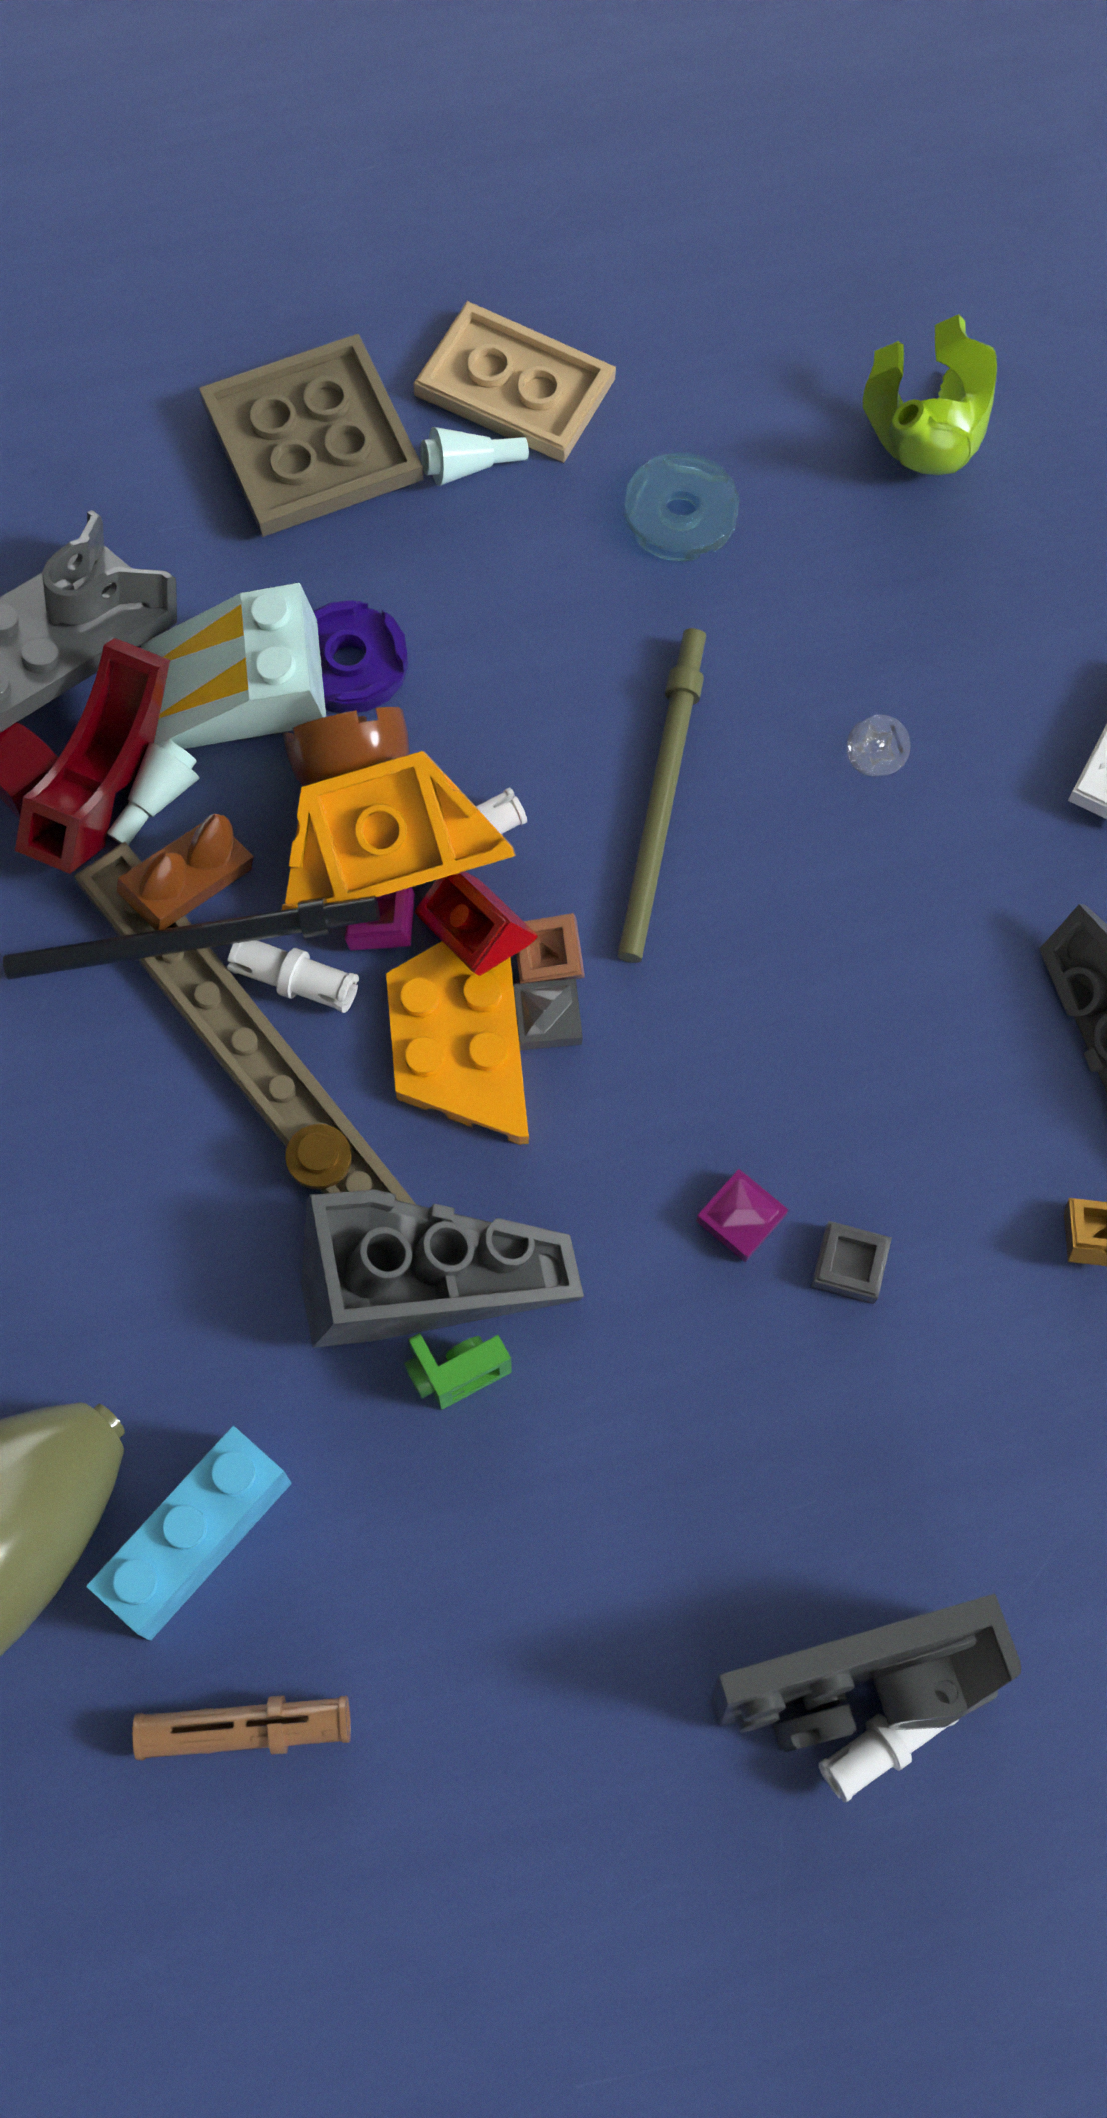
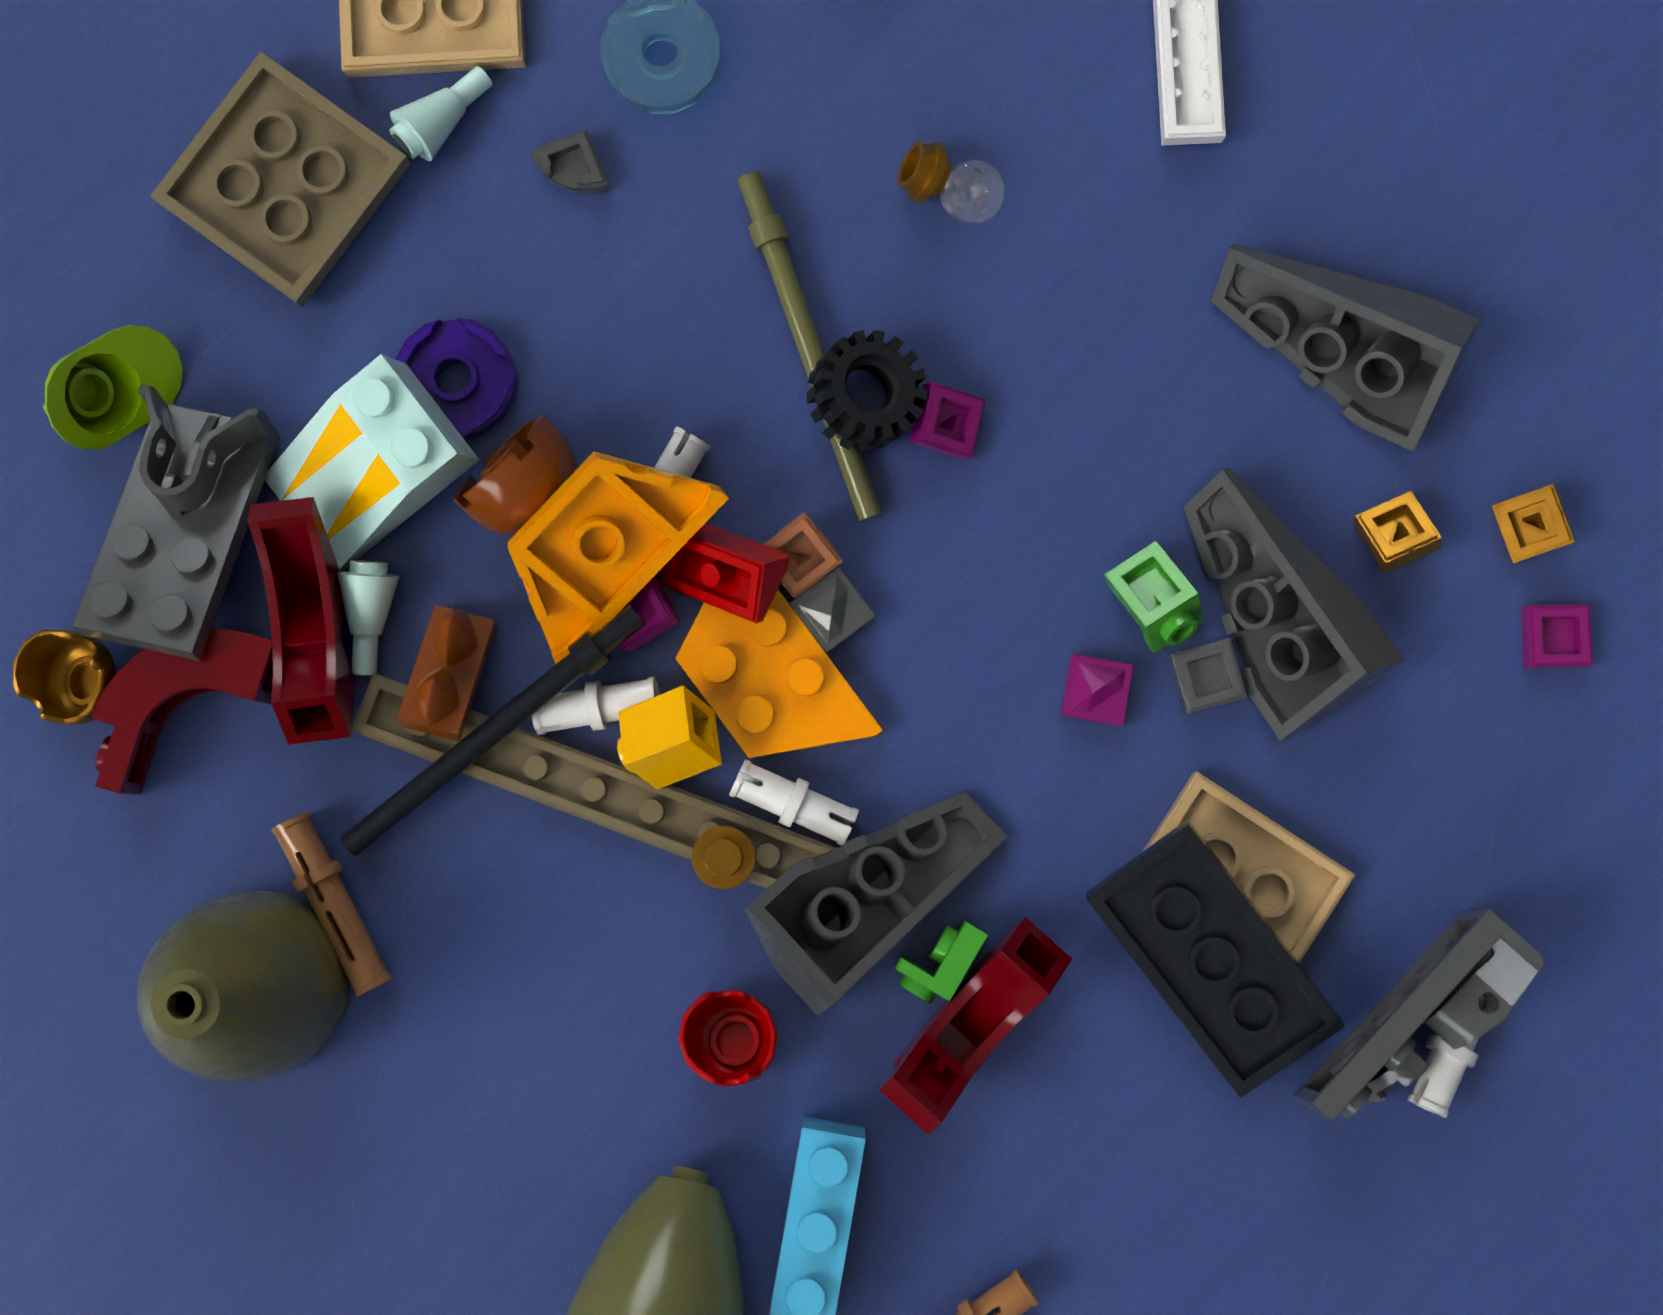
camera: 25 degrees left, 15 degrees up
none -> lime piece [42,325,183,450]
none -> dark grey tile [530,129,610,195]
none -> yellow brick [617,685,722,790]
none -> red hair [678,990,778,1087]
none -> white pin [729,759,859,845]
none -> black tyre [806,330,928,451]
none -> dark red arch [879,917,1072,1135]
none -> pearl gold plate [897,141,951,203]
none -> magenta tile [909,382,986,460]
none -> black plate [1086,820,1345,1098]
none -> bright green bracket [1104,541,1204,653]
none -> tan tile [1142,772,1355,963]
none -> dark grey wedge [1183,468,1405,742]

